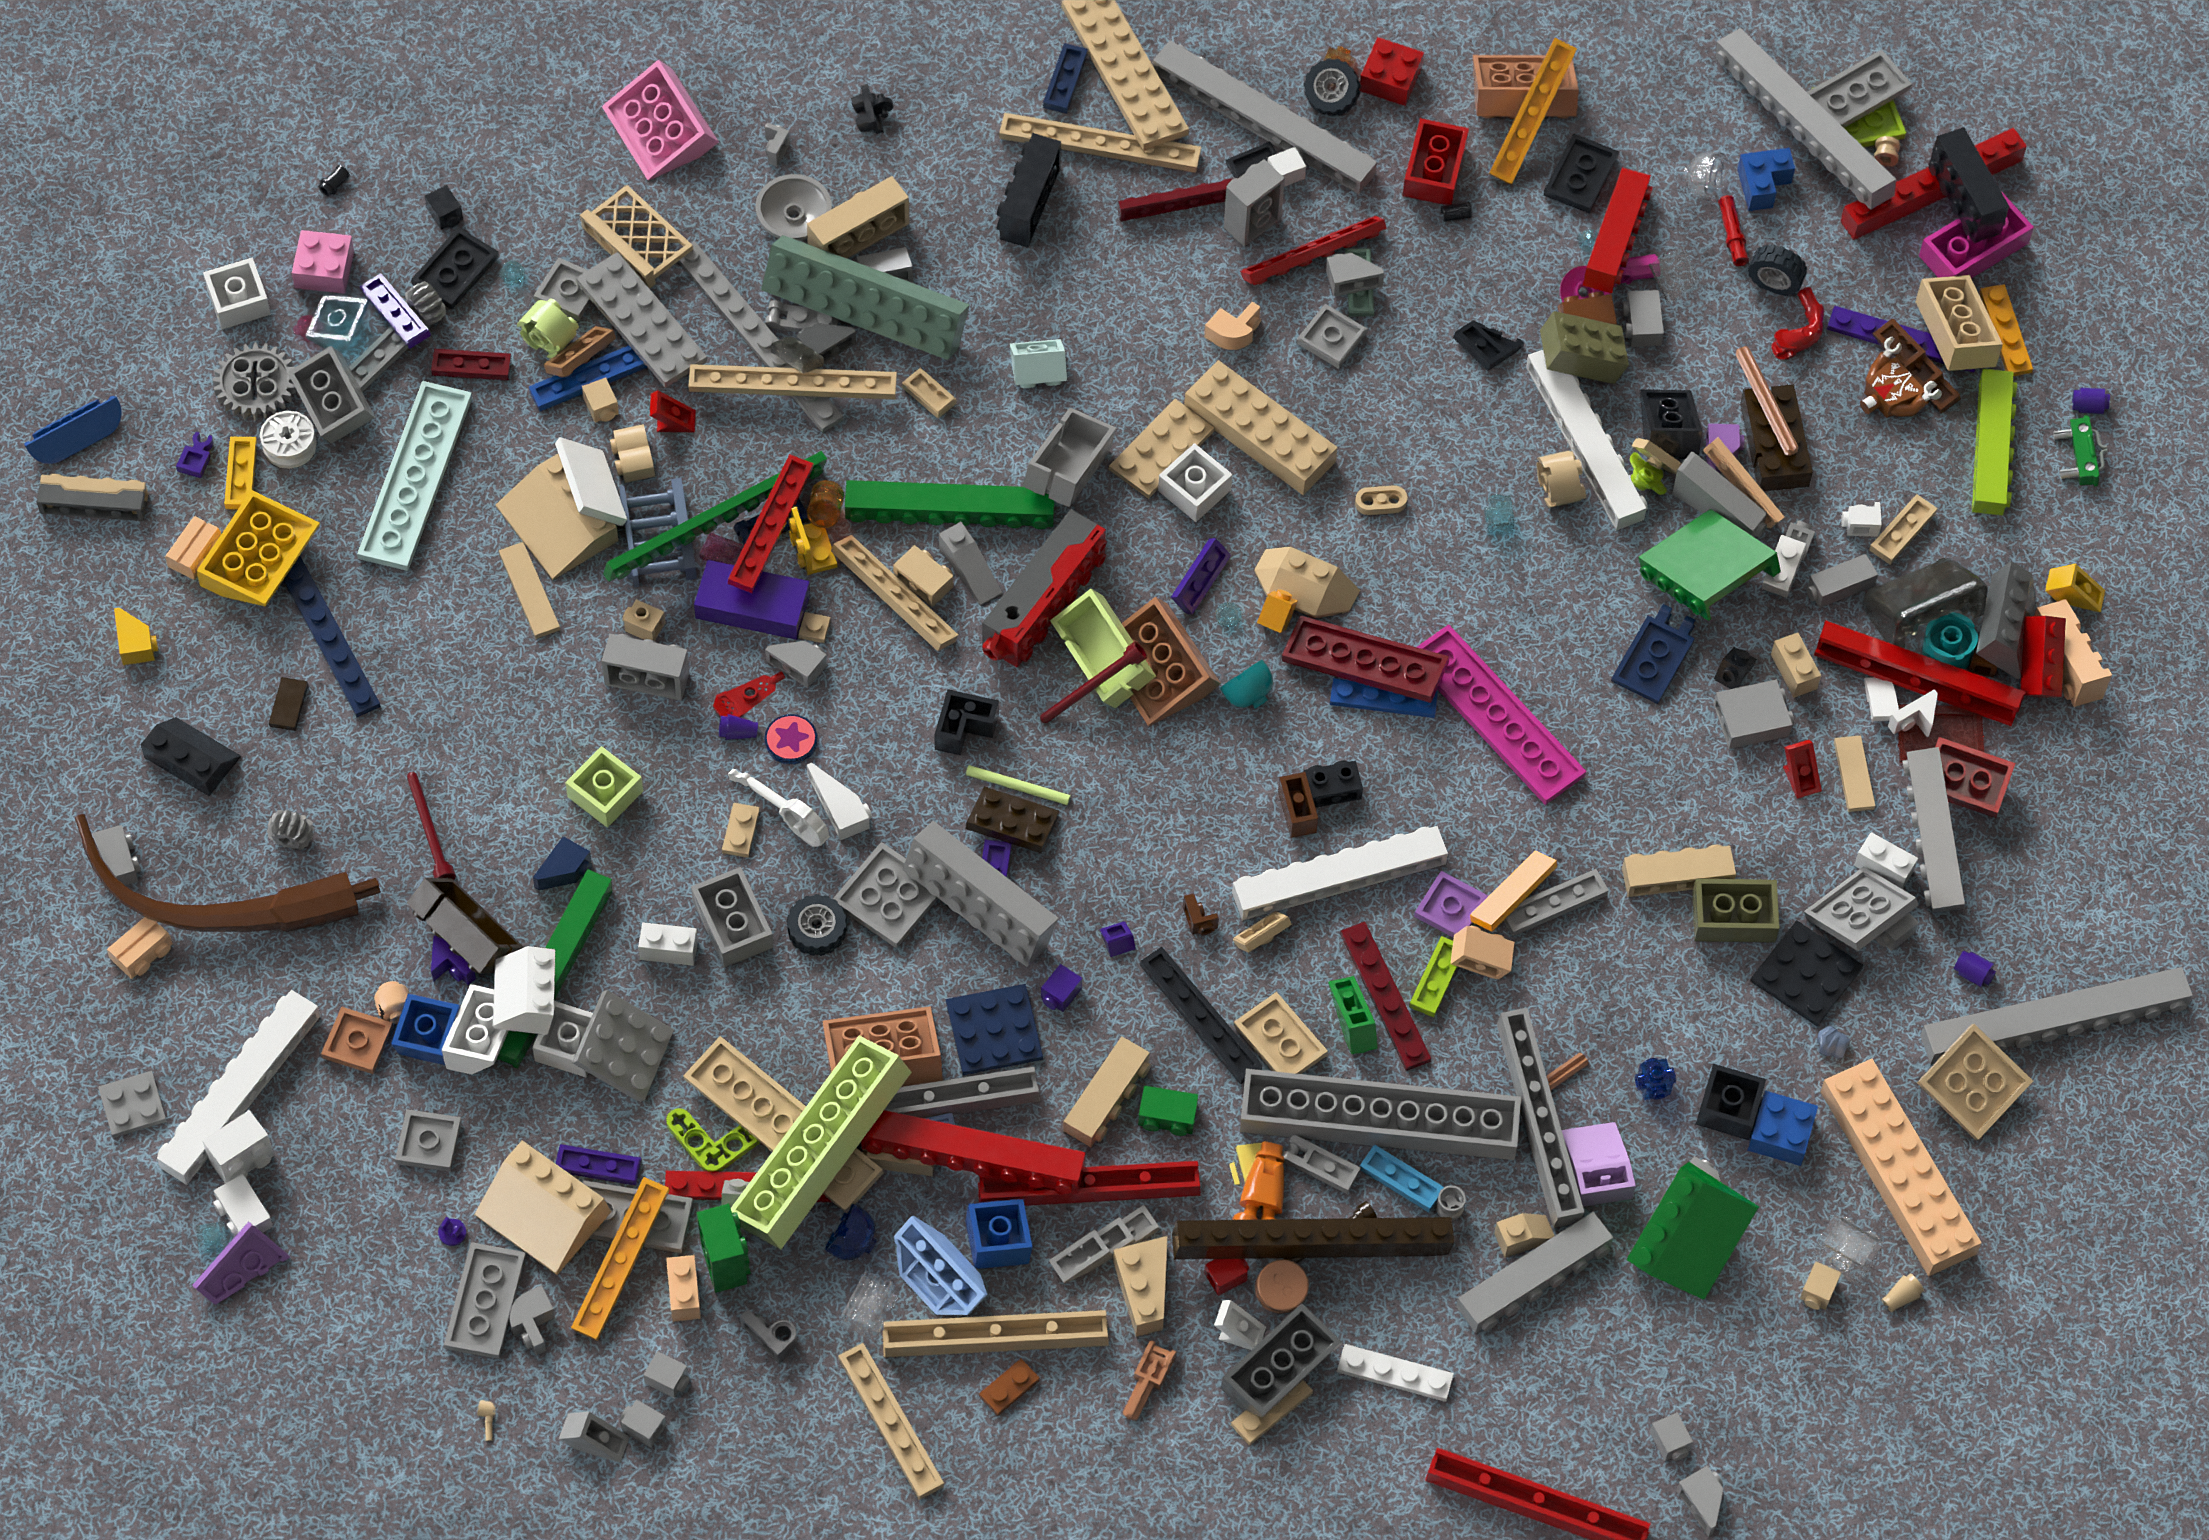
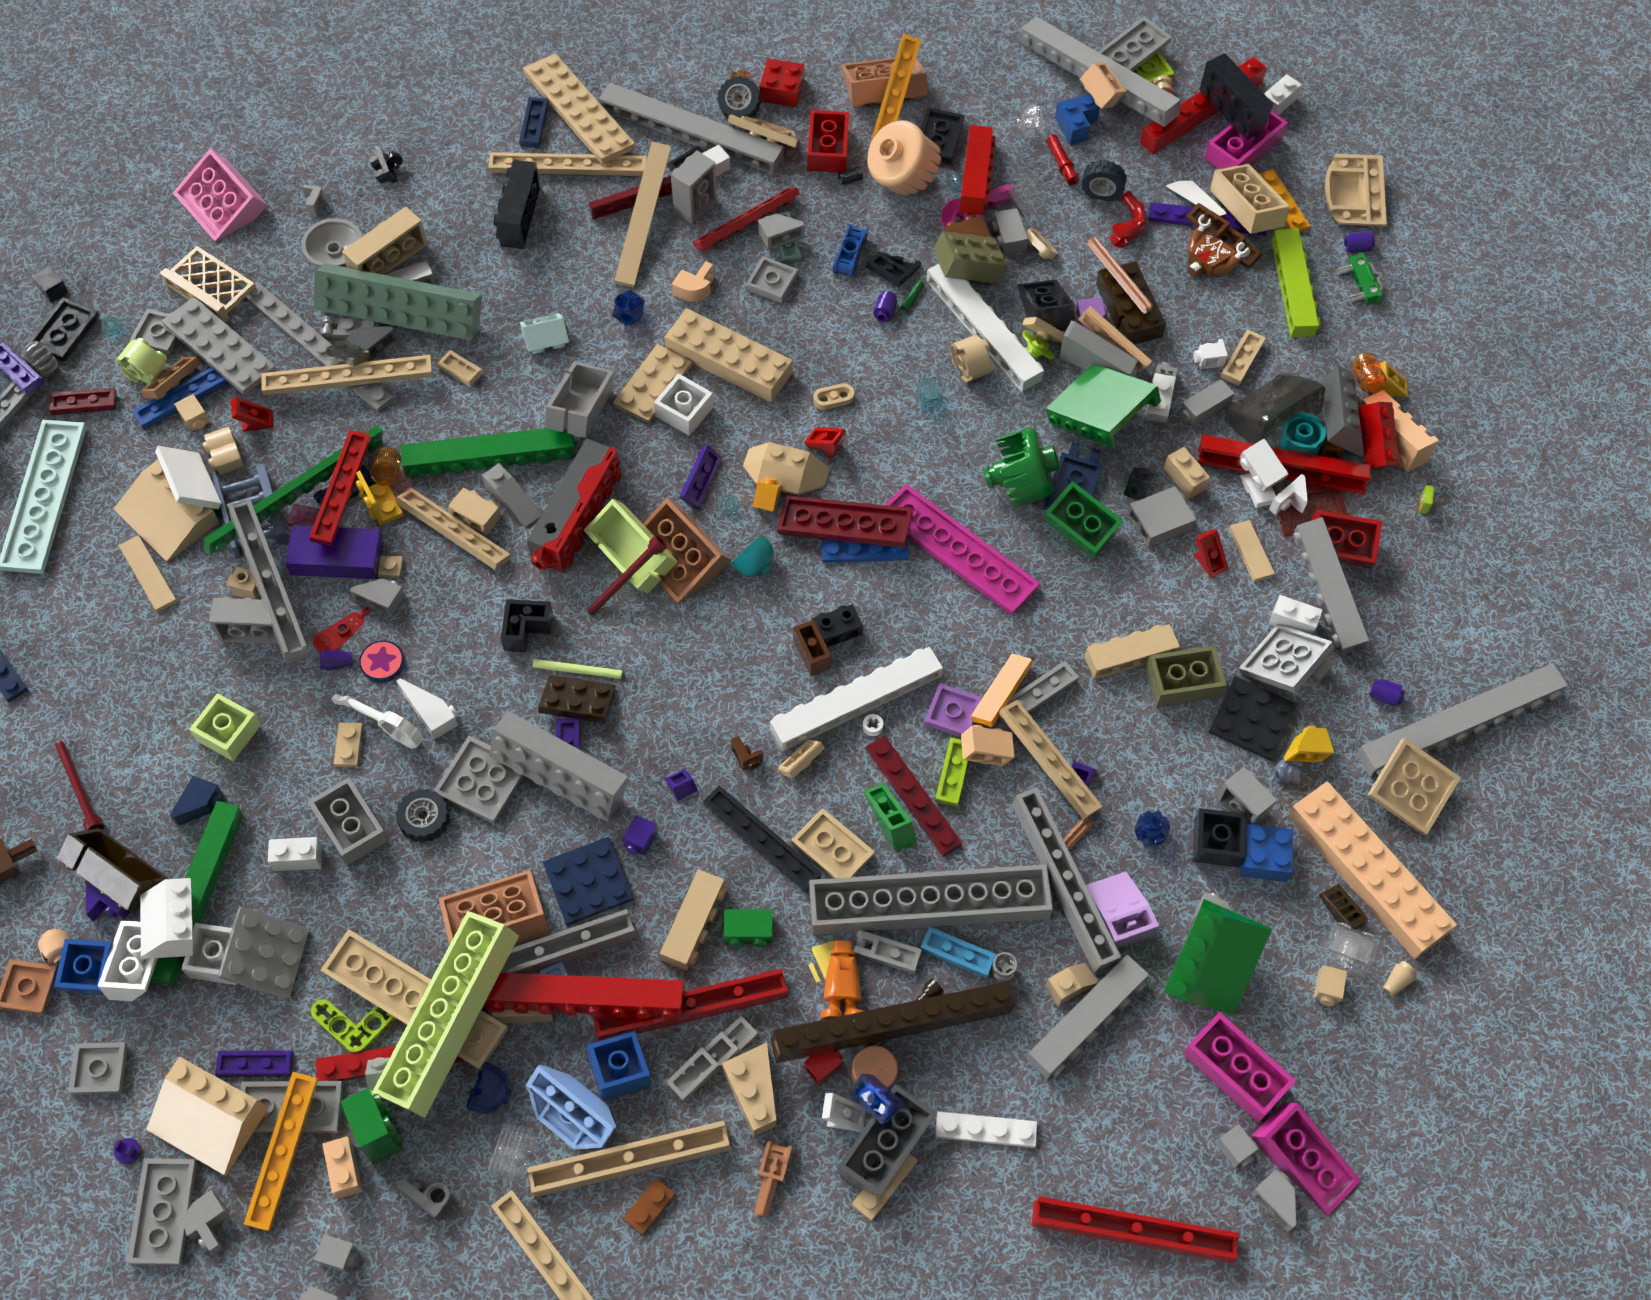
camera: 10 degrees left, 0 degrees up
none -> light grey tile [228,498,308,664]
none -> clear blue brick [612,290,645,326]
none -> tan tile [614,142,671,288]
none -> tan wing [728,115,798,147]
none -> red slope [804,427,846,460]
none -> blue piece [832,224,869,278]
none -> clear blue slope [850,1074,904,1124]
none -> white bush [863,714,883,736]
none -> light nougat piece [867,121,941,195]
none -> dark purple brick [873,291,898,322]
none -> green piece [899,278,927,315]
none -> green piece [983,428,1060,507]
none -> tan plate [999,700,1103,820]
none -> tan plate [1026,228,1058,260]
none -> green brick [1044,481,1123,560]
none -> dark purple slope [1072,760,1096,788]
none -> light nougat brick [1080,61,1126,109]
none -> white sticker [1166,181,1226,216]
none -> dark pink brick [1183,1012,1296,1123]
none -> light grey brick [1216,767,1277,825]
none -> white brick [1240,438,1288,492]
none -> dark pink slope [1251,1103,1361,1215]
none -> white brick [1264,74,1302,115]
none -> yellow slope [1284,726,1334,763]
none -> dark brown slope [1319,884,1369,935]
none -> tan slope [1325,154,1387,227]
none -> clear orange wheel [1351,352,1386,392]
none -> lime tile [1419,485,1434,514]

